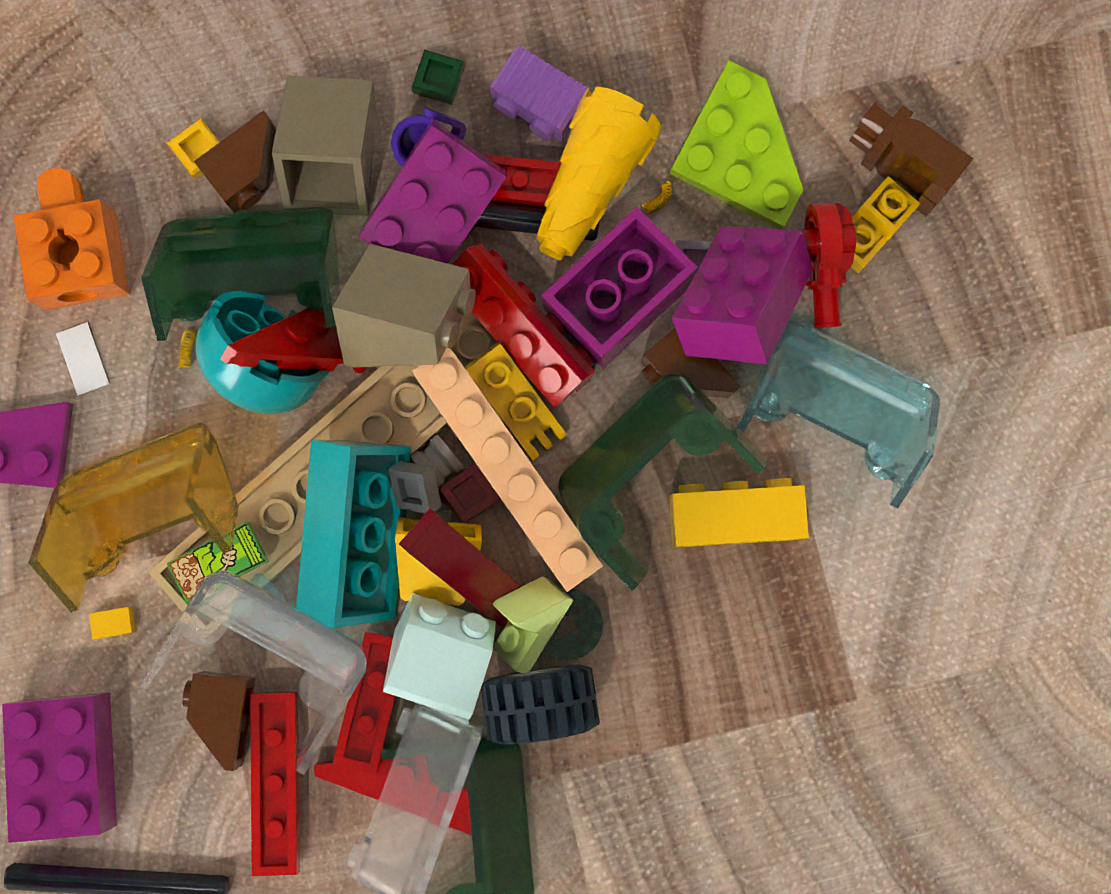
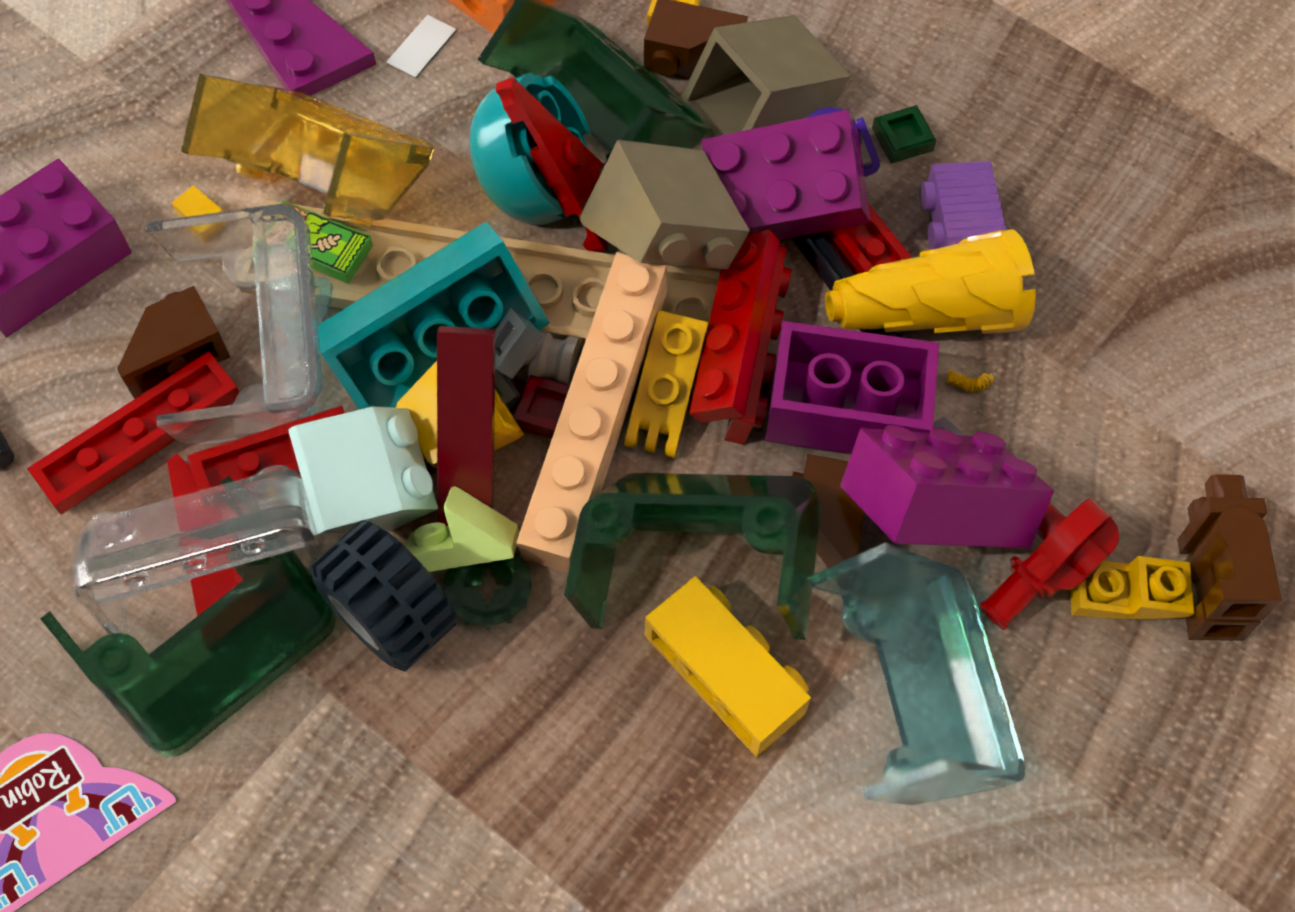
camera: 55 degrees right, 20 degrees down
lime plate [670,60,804,229] -> none

